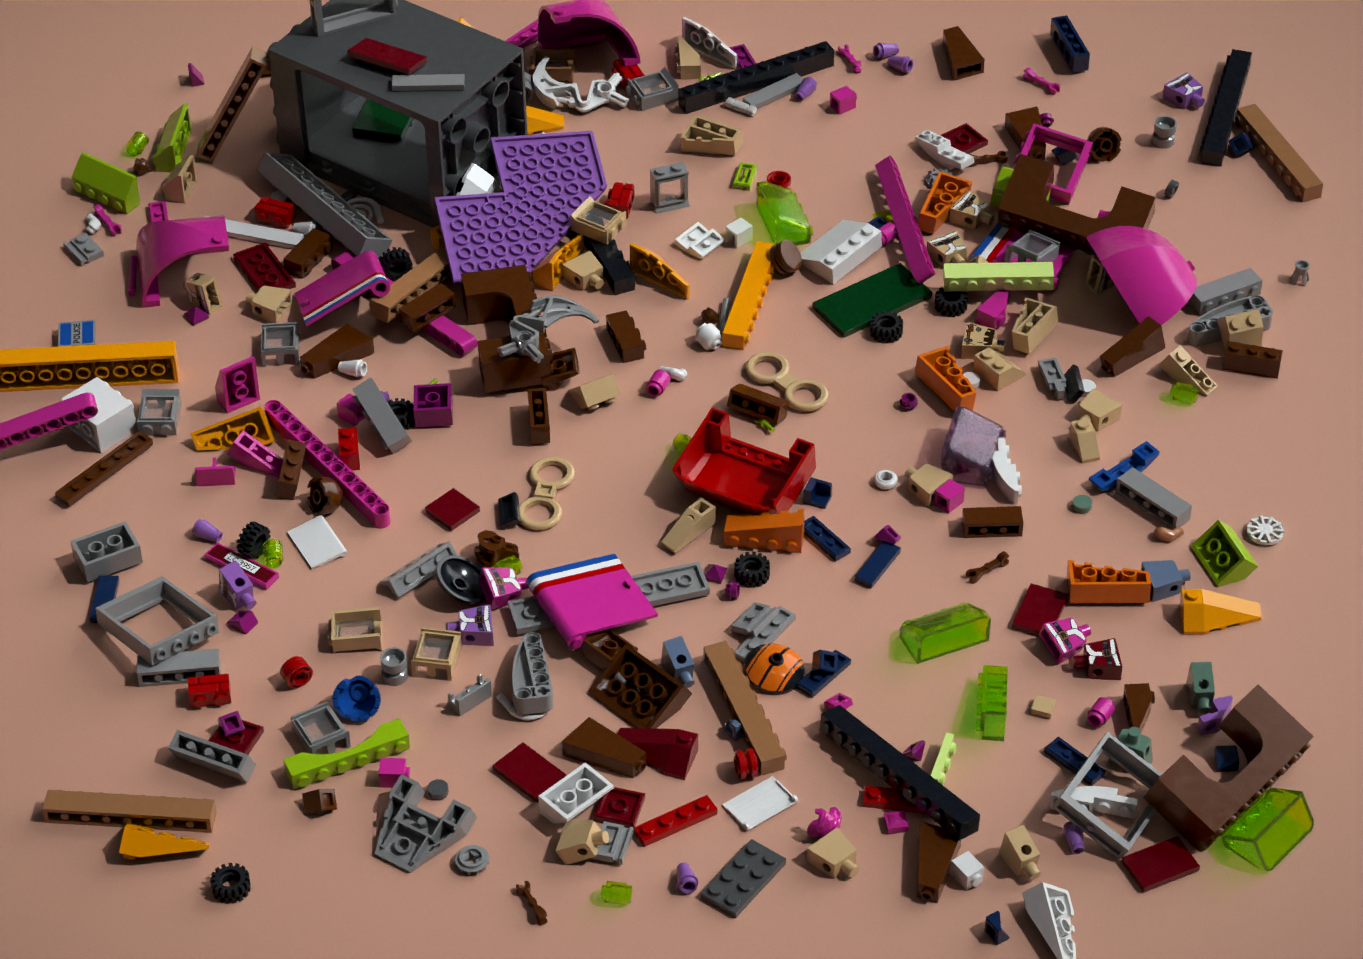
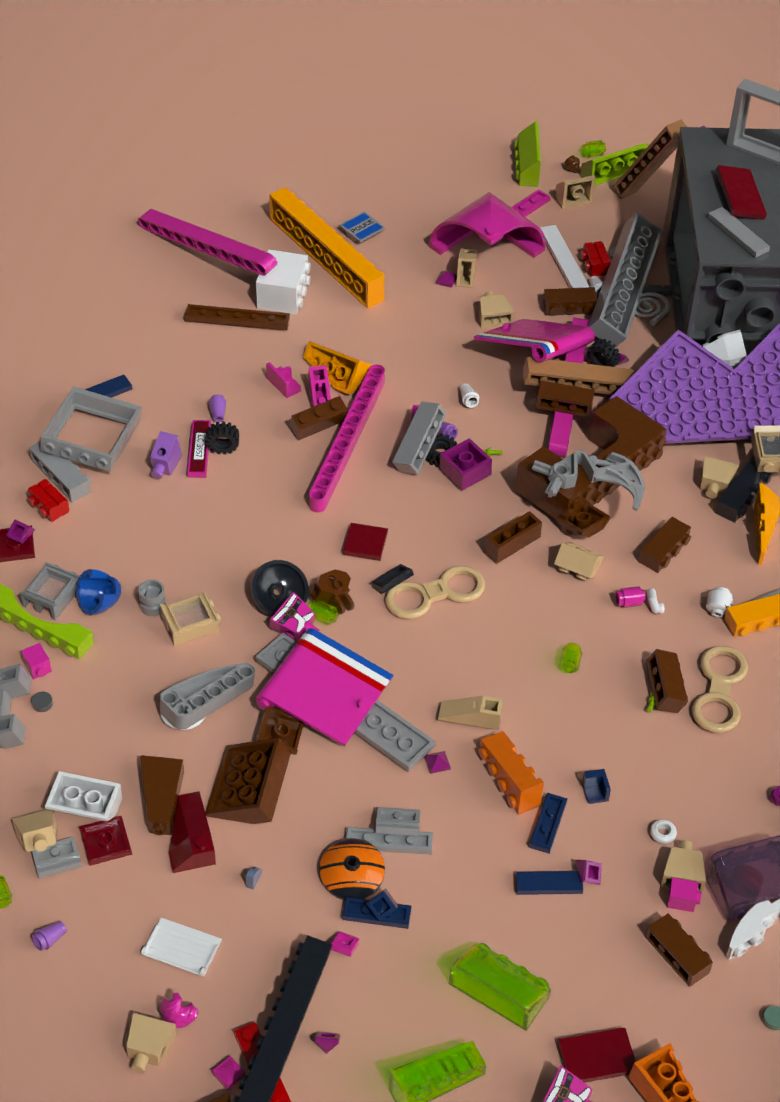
camera: 55 degrees right, 5 degrees up
light grey plate [63,233,104,266] -> none
light grey brick [70,521,143,582] -> none
white arm [86,213,101,234] -> none
dark pink piece [93,204,122,236] -> none
light grey window [137,389,182,435] -> none
dark pink slope [215,356,260,414] -> none
magenta slope [227,611,258,634] -> none
dark red tile [233,242,296,291] -> none
light grey window [261,322,300,367] -> none
clear neon green brick [263,539,283,568] -> none
red wheel [280,656,313,689] -> none
white piece [287,515,348,569] -> none
reddish brown slope [300,324,374,379] -> none
reddish brown cylinder [307,477,343,515] -> none
tan window [328,607,382,654] -> none
red brick [338,427,360,471] -> none
light grey fence [379,542,458,598] -> none
light grey hinge [447,674,492,716] -> none
medium lavender torso [448,605,494,646] -> none
dark red tile [493,742,567,802] -> none
light orange wedge [532,234,584,291] -> none
red plate [634,795,718,847] -> none
sand blue torso [661,636,694,688] -> none
red slope [672,407,816,516] -> none
reddish brown plate [701,307,719,324] -> none
dark grey plate [701,839,786,918] -> none
medium nougat brick [703,641,787,776] -> none
magenta plate [725,581,740,600] -> none
black tyre [734,552,770,588] -> none
red wheel [734,748,758,780] -> none
yellowish green plate [931,732,957,785] -> none
reddish brown piece [966,551,1009,584] -> none

